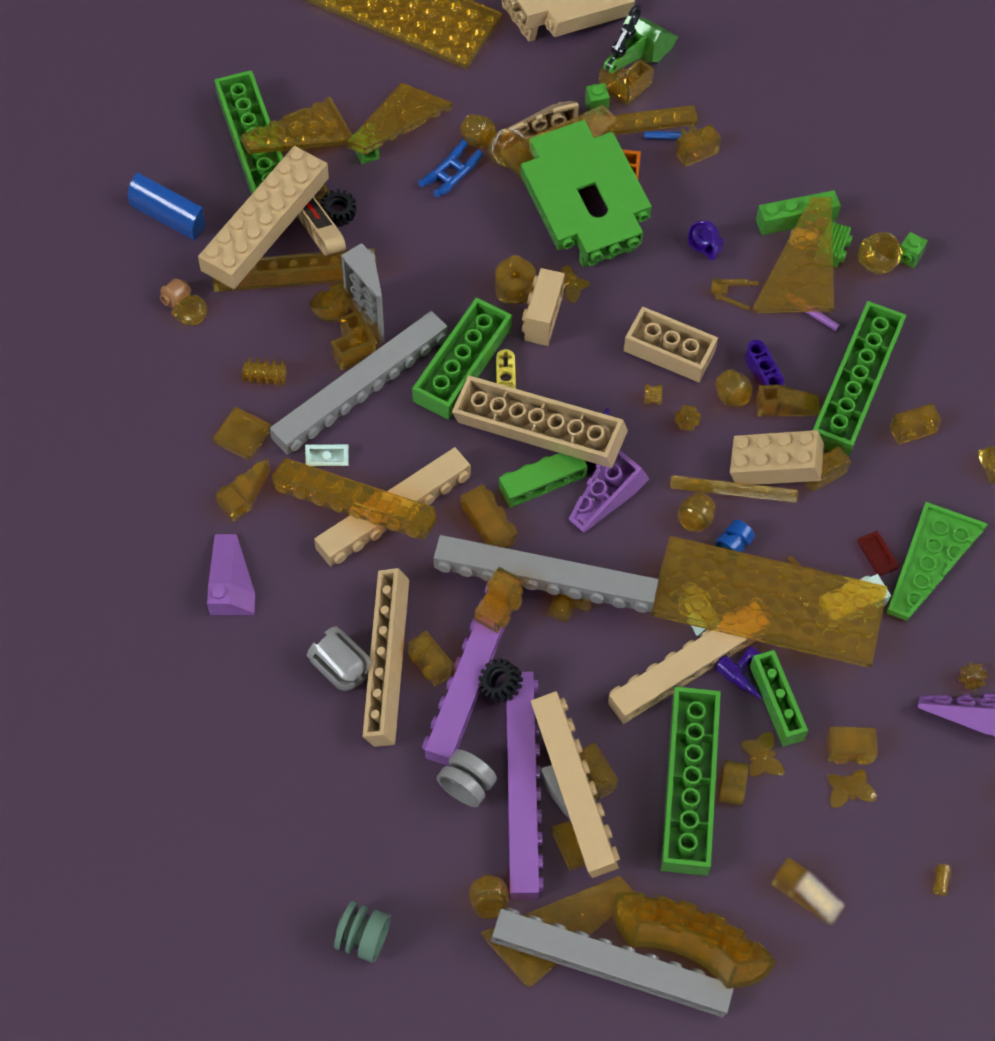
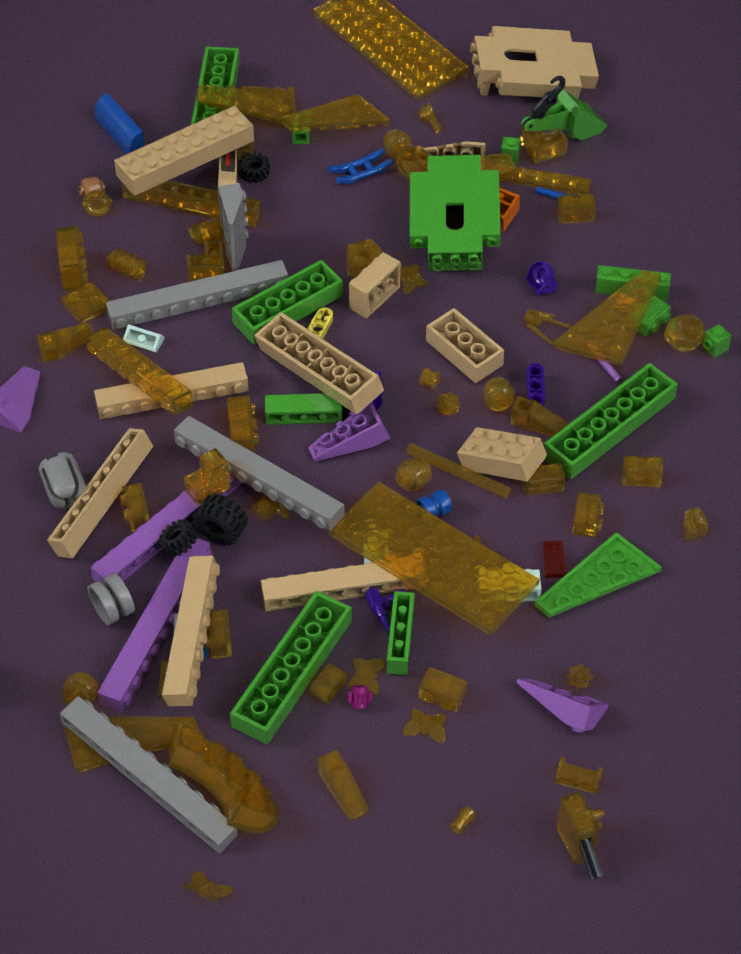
camera: 25 degrees right, 10 degrees down
none -> clear yellow brick [56,226,88,292]
none -> black tyre [193,494,248,546]
none -> magenta gear [347,685,373,709]
none -> clear yellow bar [418,103,442,132]
none -> clear yellow brick [573,492,604,538]

